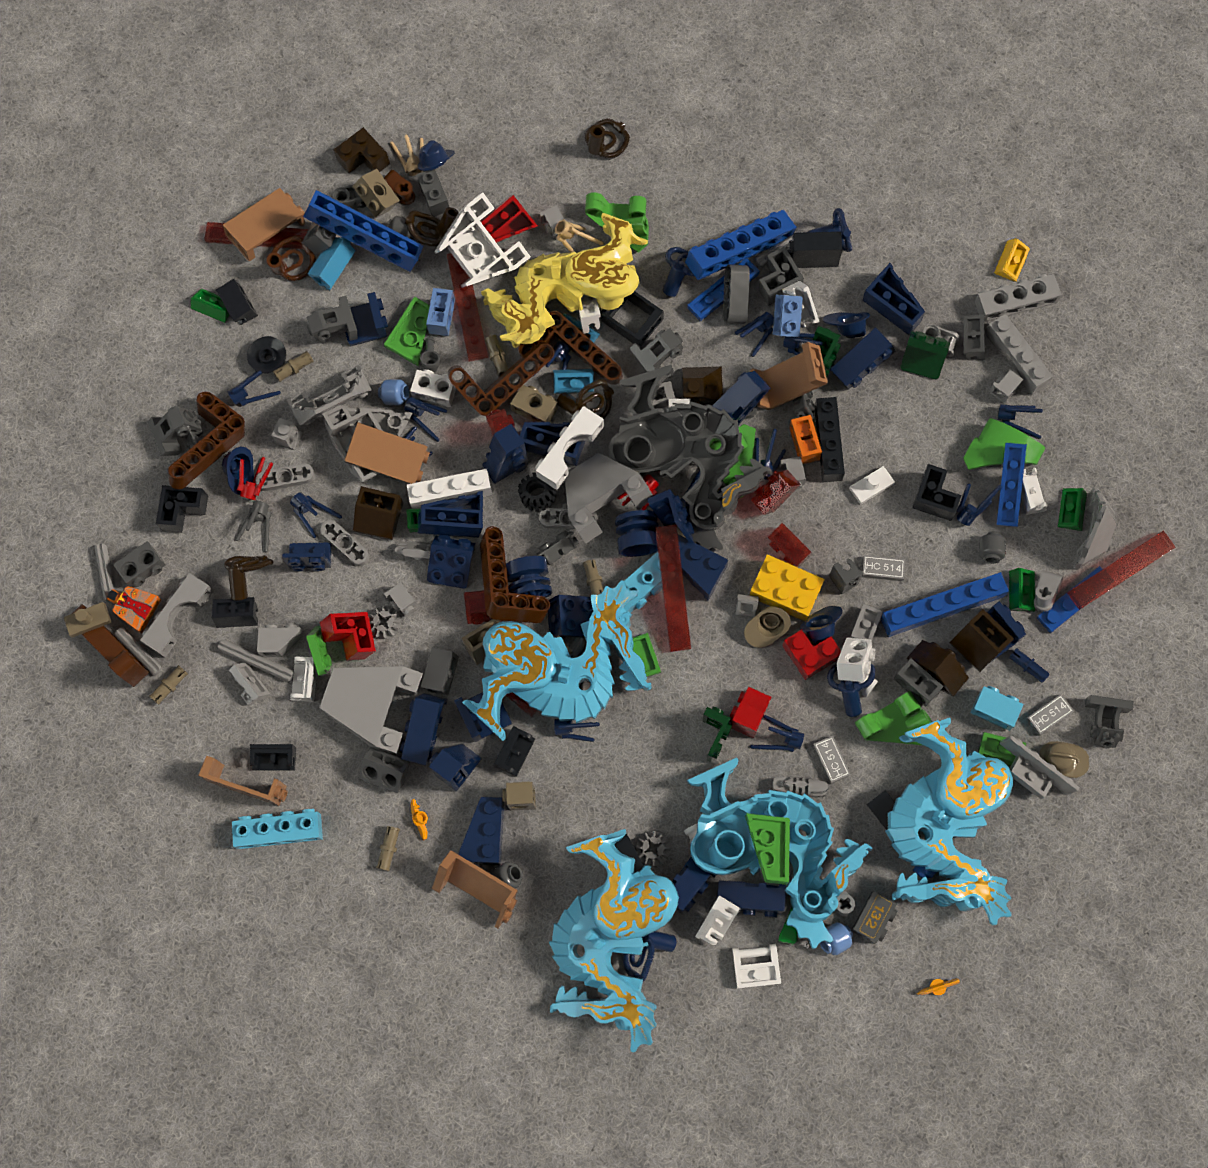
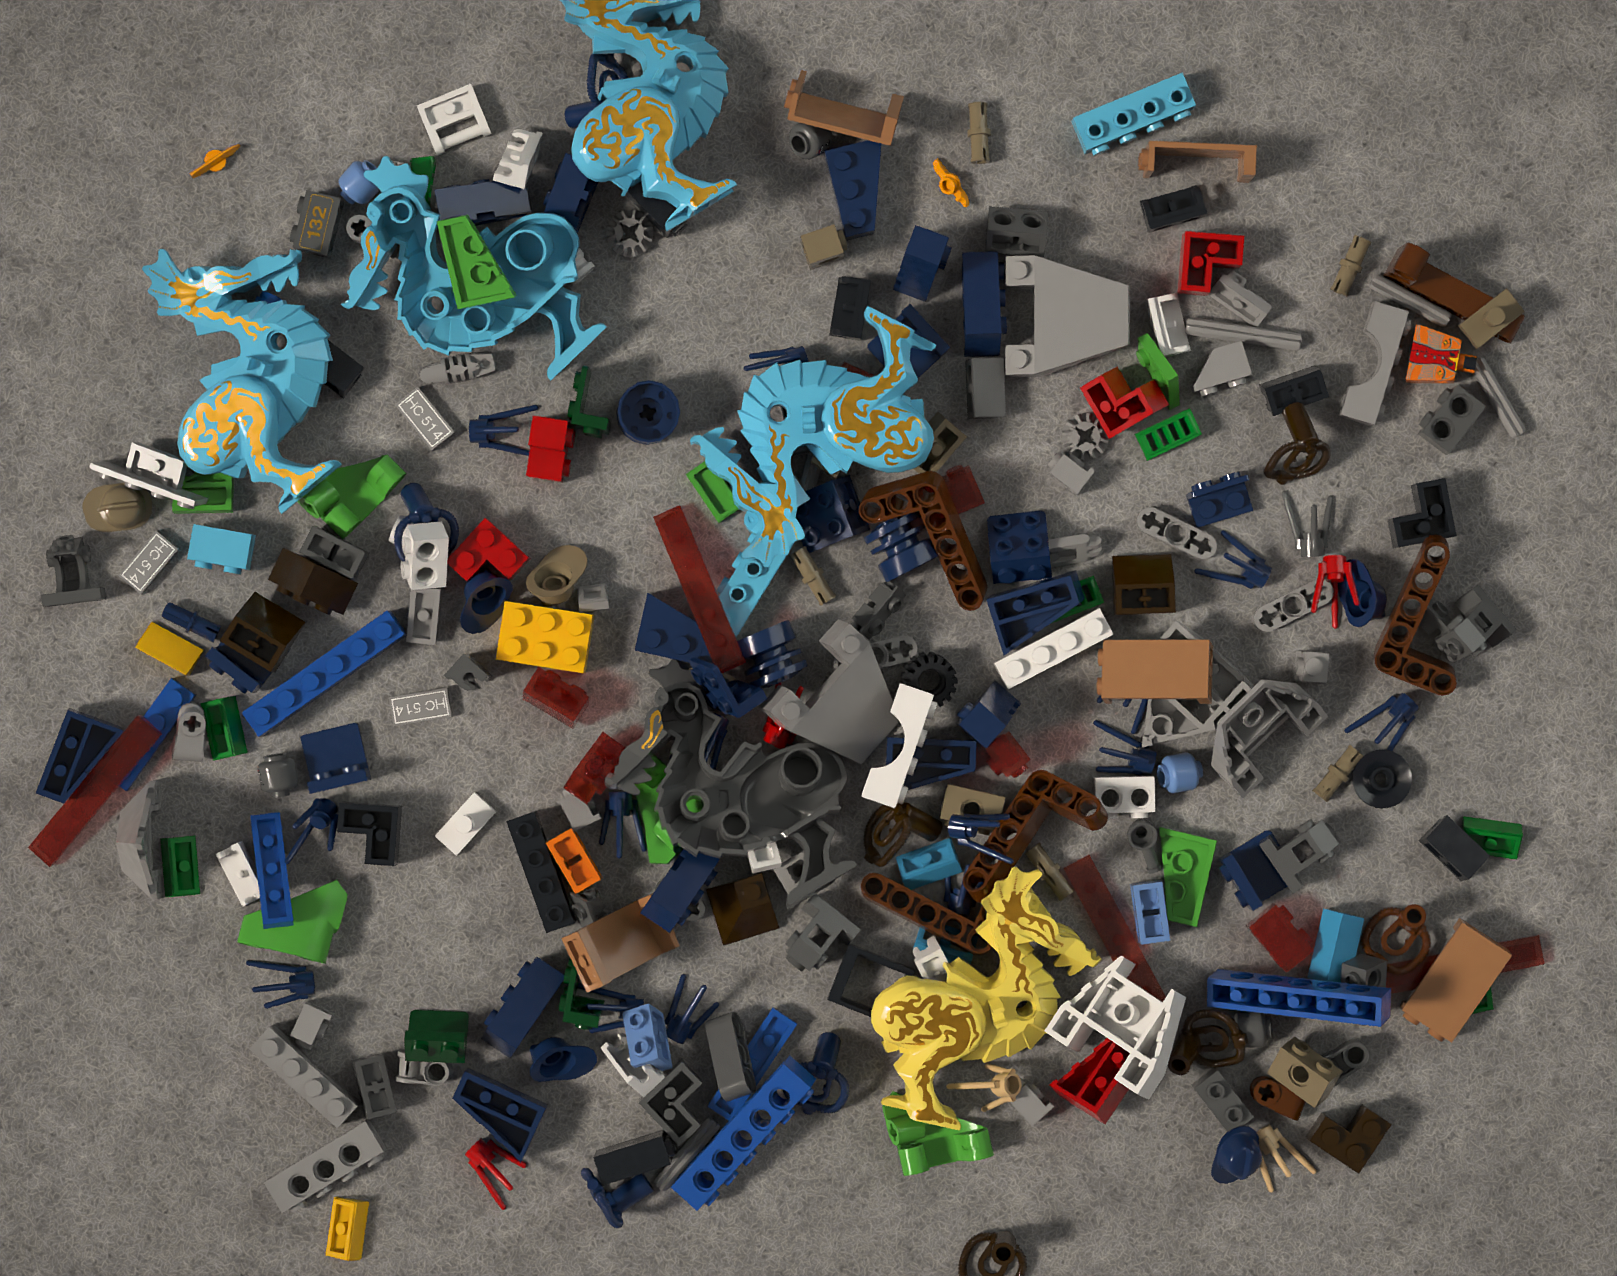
camera: 160 degrees right, 15 degrees up
none -> dark blue wedge [36,708,125,804]
none -> yellow slope [135,622,204,676]
none -> dark blue bracket [301,723,371,794]
none -> red plant [465,1138,527,1210]
none -> dark blue wheel [616,380,680,445]
none -> dark blue plant [948,814,1014,864]
none -> green slope [1134,408,1202,461]
none -> red brick [1177,231,1245,296]
none -> clear red brick [1245,903,1314,973]

